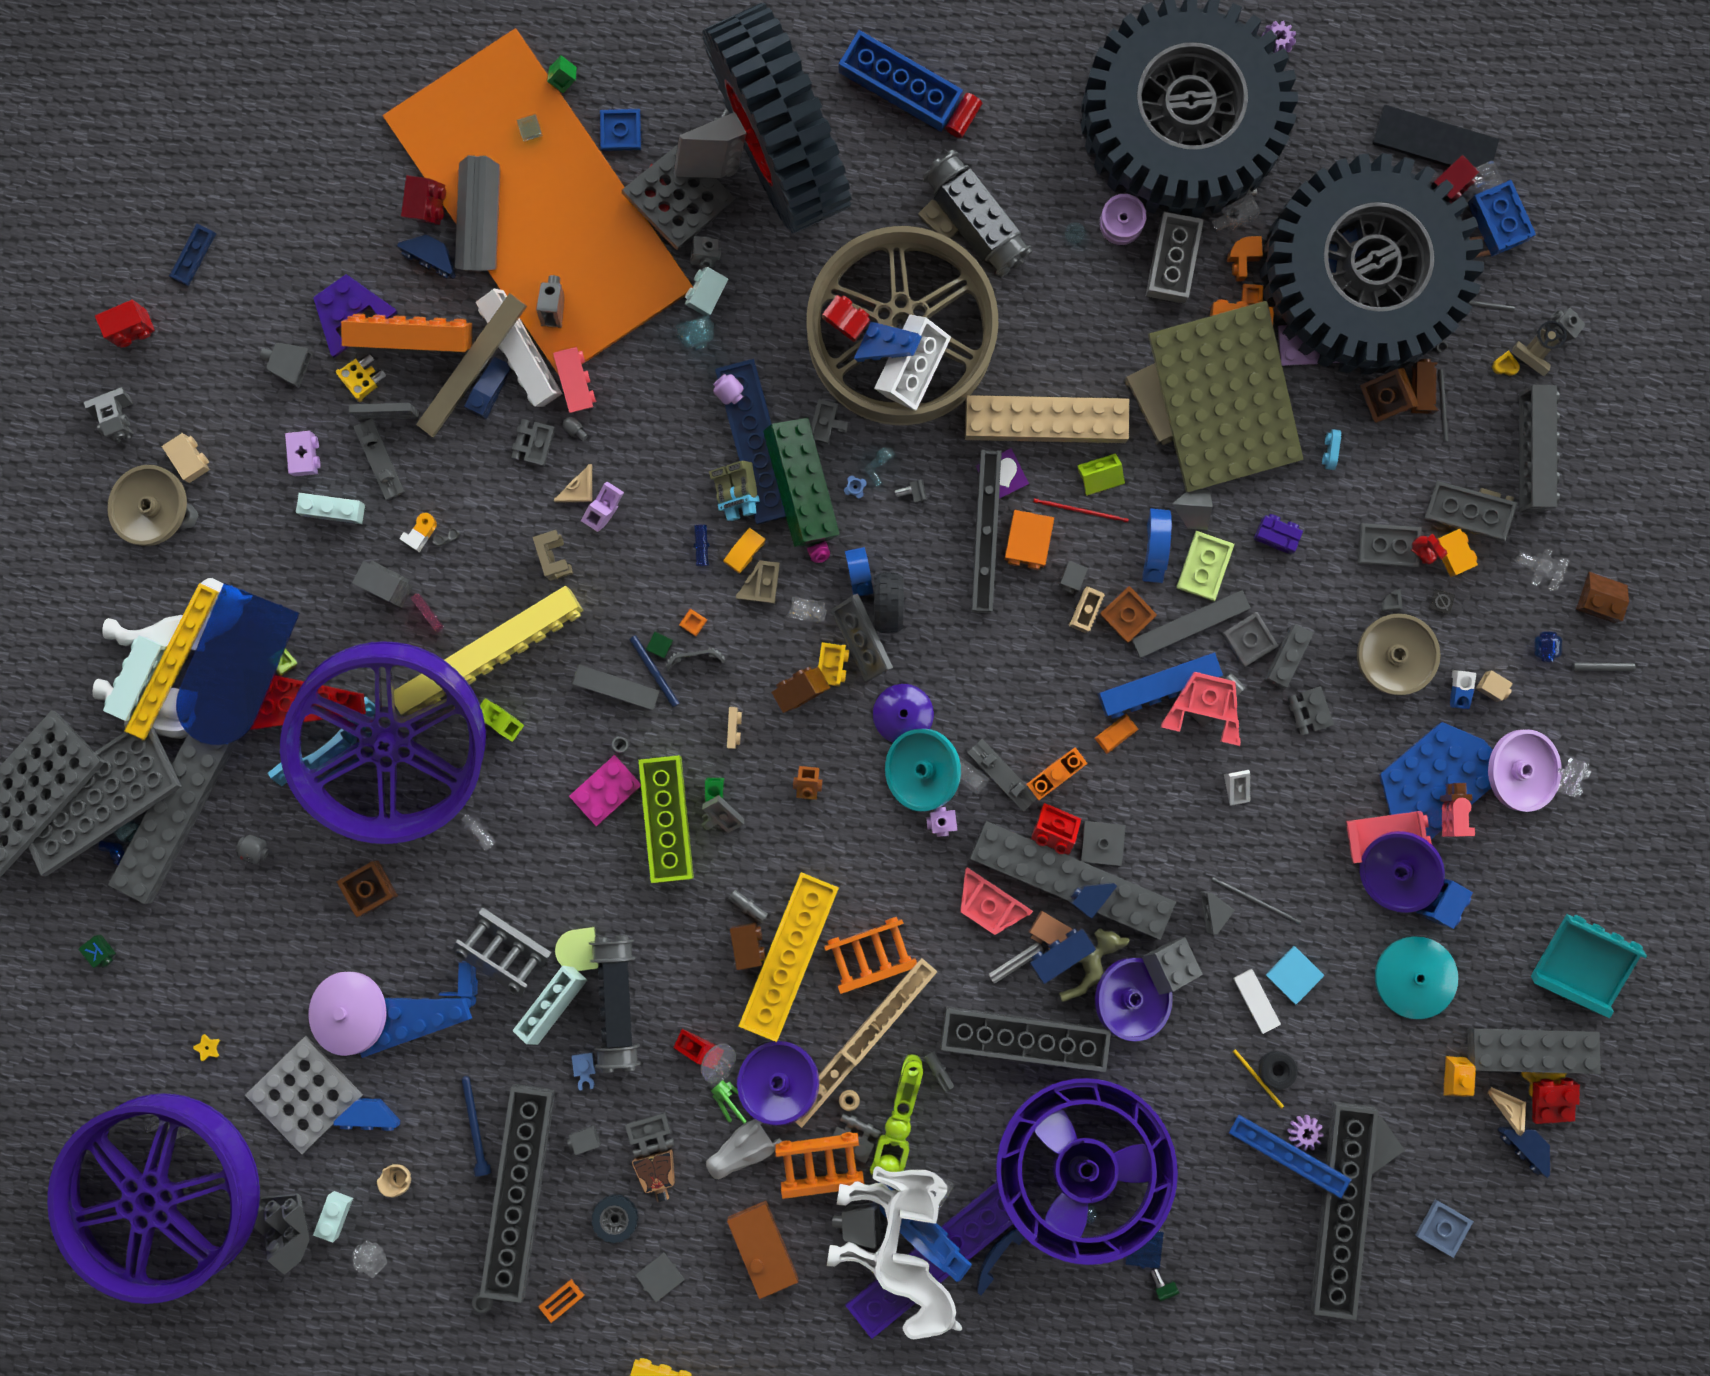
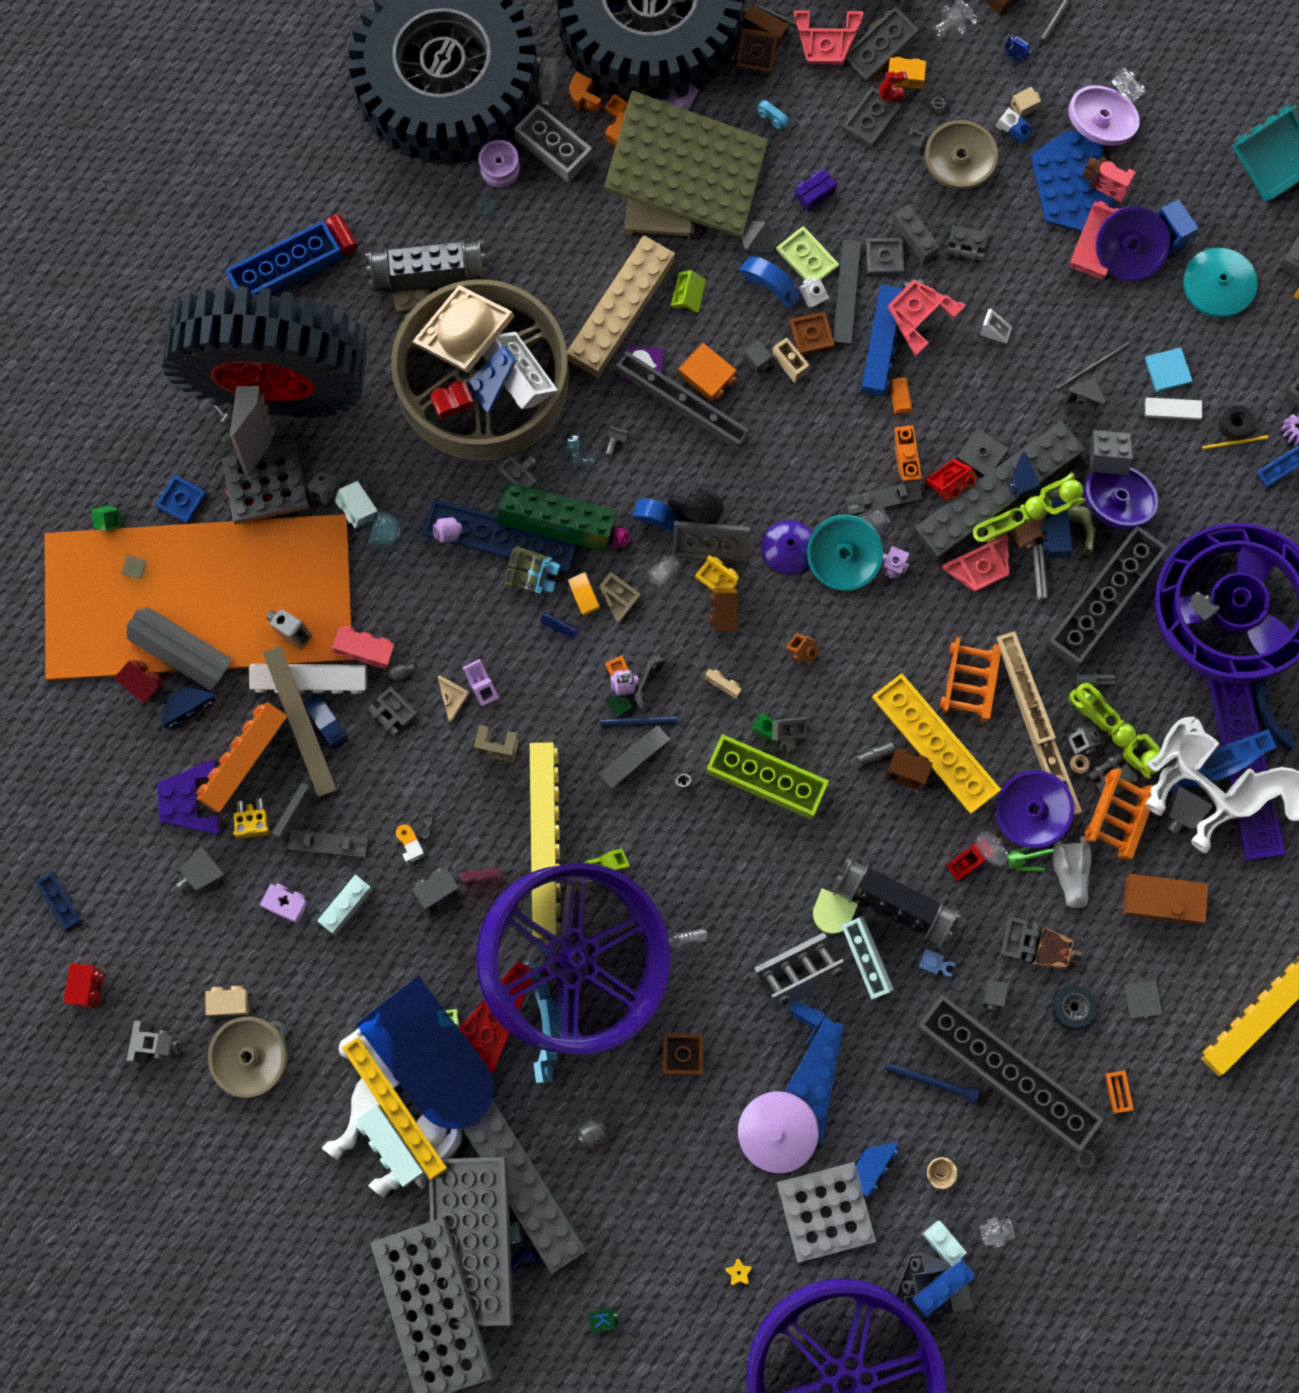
camera: 55 degrees left, 10 degrees down
dark pink plate [569,755,641,826] -> none
medium blue plate [844,476,867,498] -> none
red piece [1033,498,1129,523] -> none
none -> tan piece [413,285,514,373]
none -> lavender head [610,670,639,695]
none -> coral wing [794,11,864,65]
none -> white brick [798,277,829,307]
none -> blue brick [913,1258,975,1317]
none -> lime piece [973,474,1086,542]
none -> dark grey brick [1067,726,1102,755]
none -> dark grey brick [1189,591,1220,622]

